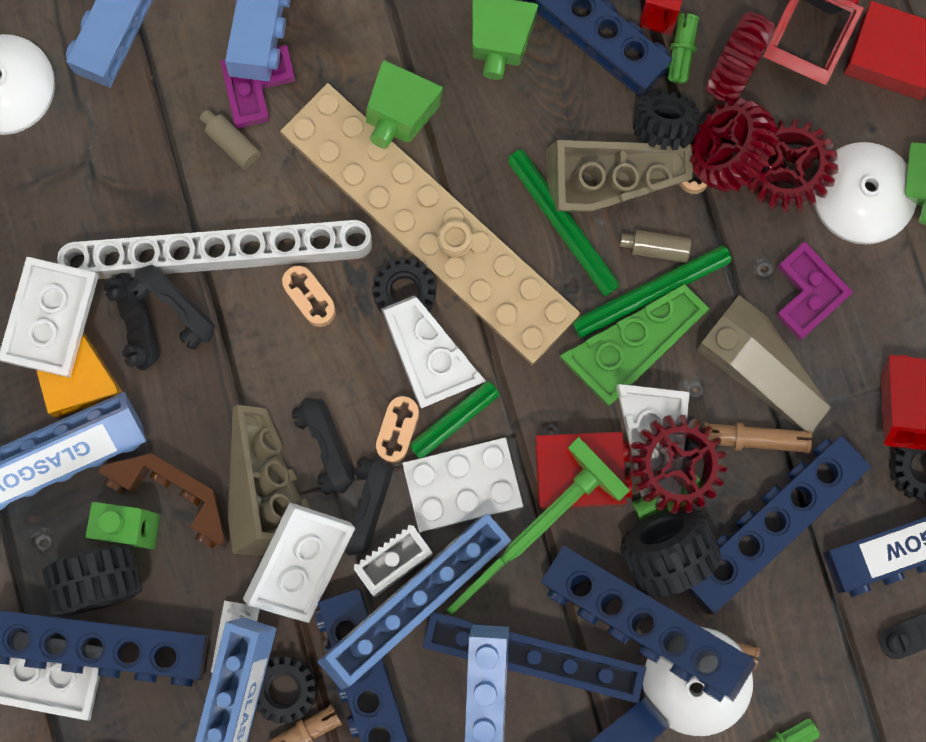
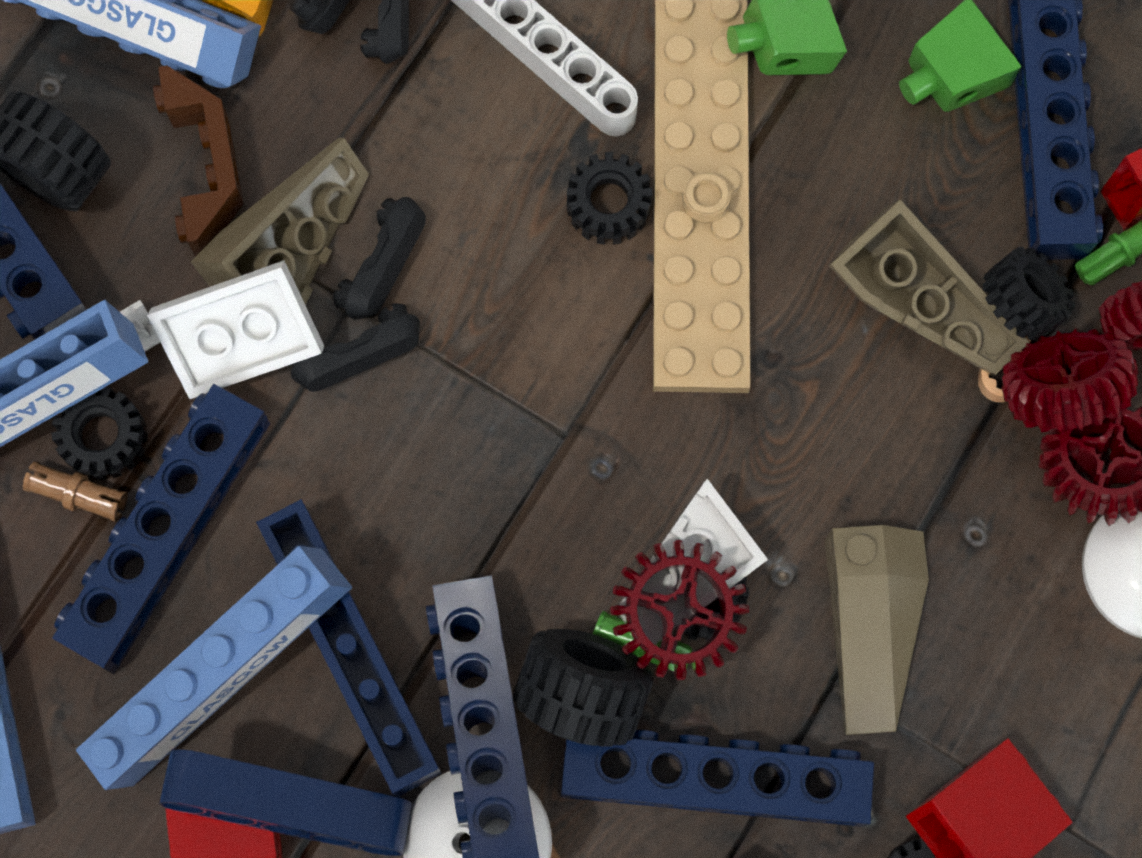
camera: 45 degrees right, 5 degrees down
bright green torso [86,502,161,550] -> none
light nougat beam [282,266,336,327] -> none
medium blue brick [317,513,511,690] -> none
white brick [354,525,433,597] -> none
light nougat beam [376,396,419,463] -> none
white wing [381,296,486,408] -> none
white plate [402,437,523,533] -> none
green axle [410,381,499,459] -> none
bright green piece [446,437,630,616] -> none
green axle [508,149,619,296] -> none
red brick [535,432,632,510] -> none
bright green wing [559,284,710,408] -> none
green axle [572,245,732,338] -> none
dark tan cylinder [620,230,691,263] -> none
medium nougat pin [703,422,812,454] -> none
magenta plate [776,242,853,341] -> none

